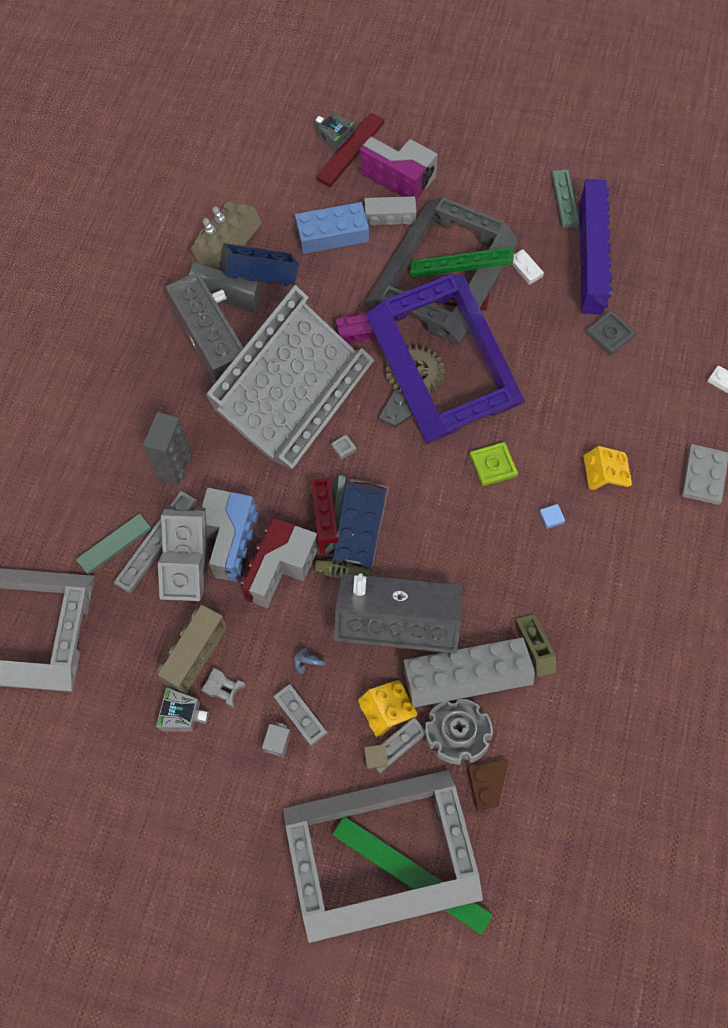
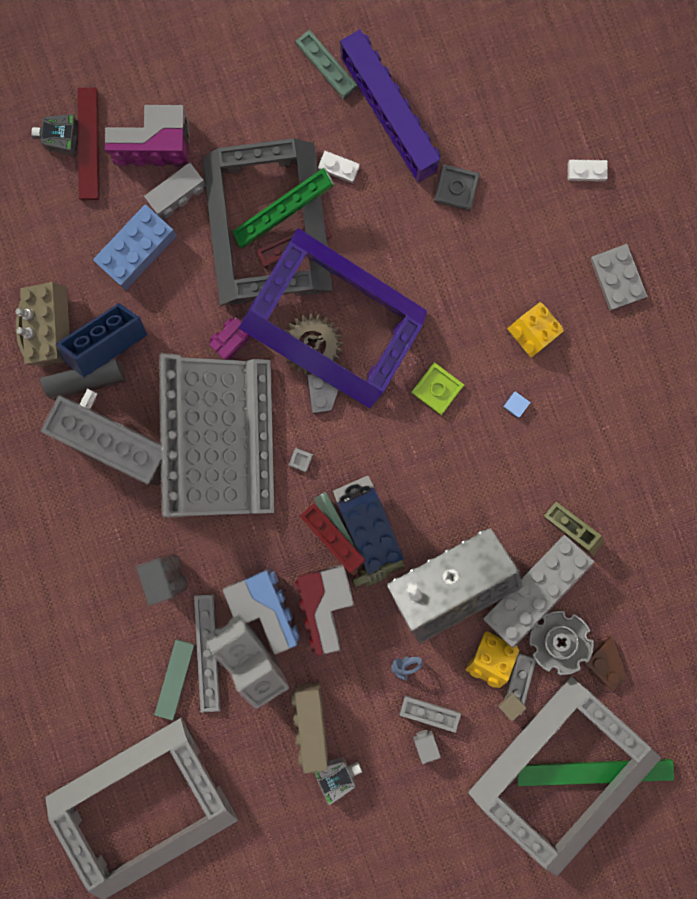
camera: 30 degrees left, 20 degrees up
light grey piece [201,668,246,708] -> none

